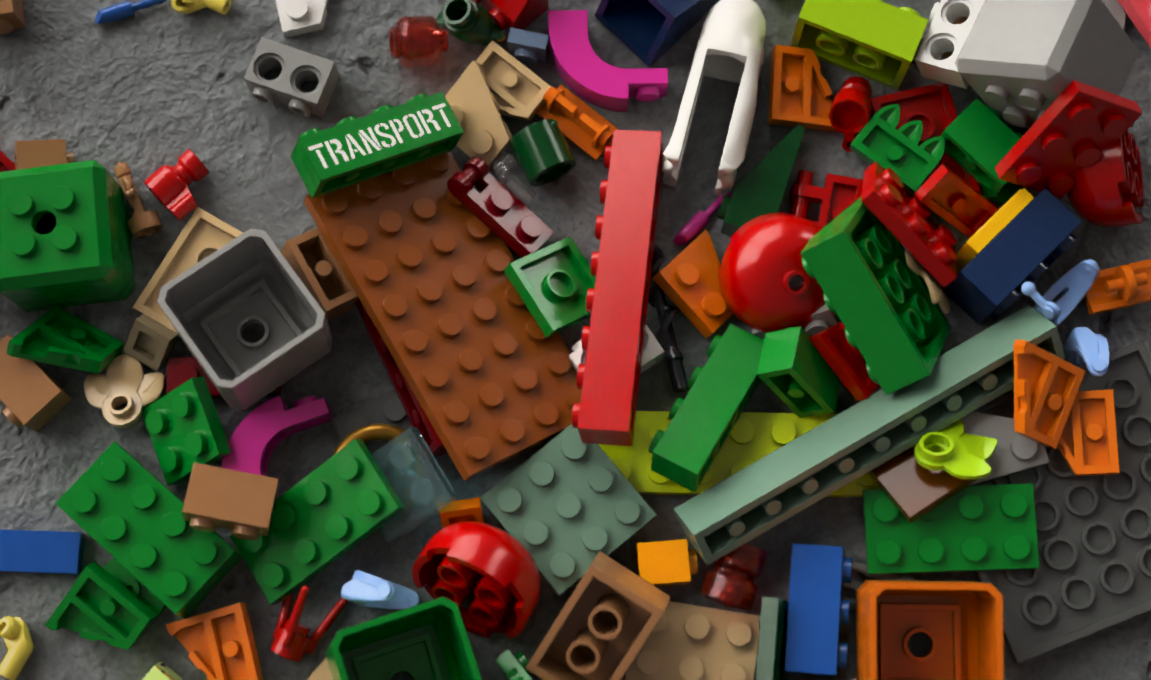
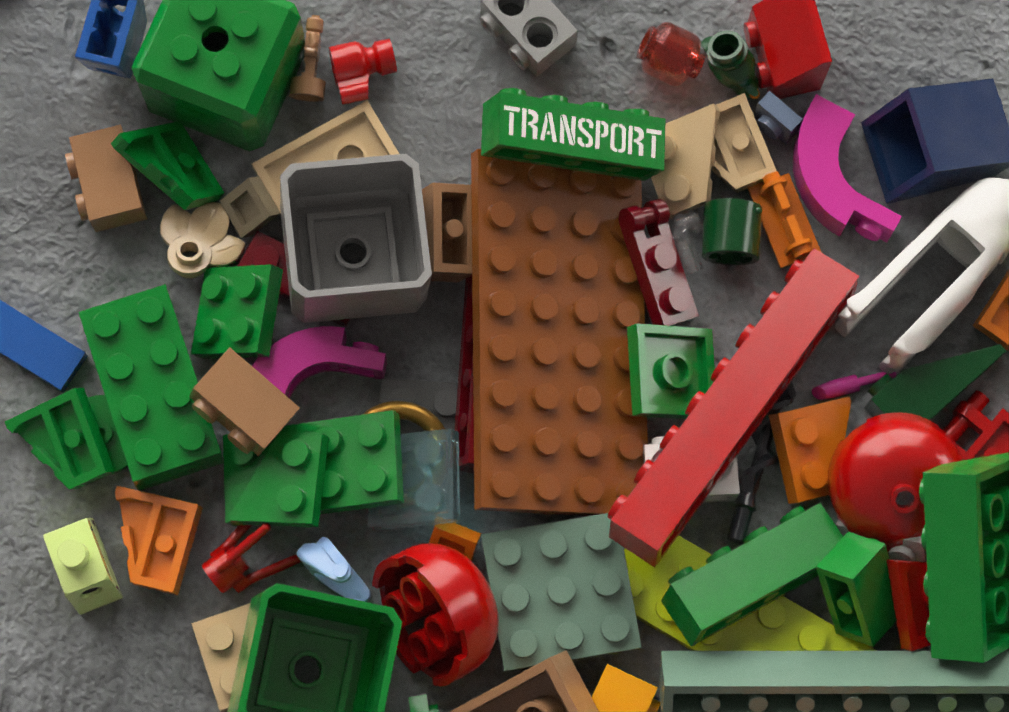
camera: 25 degrees right, 0 degrees up
none -> green wing [229,432,329,527]

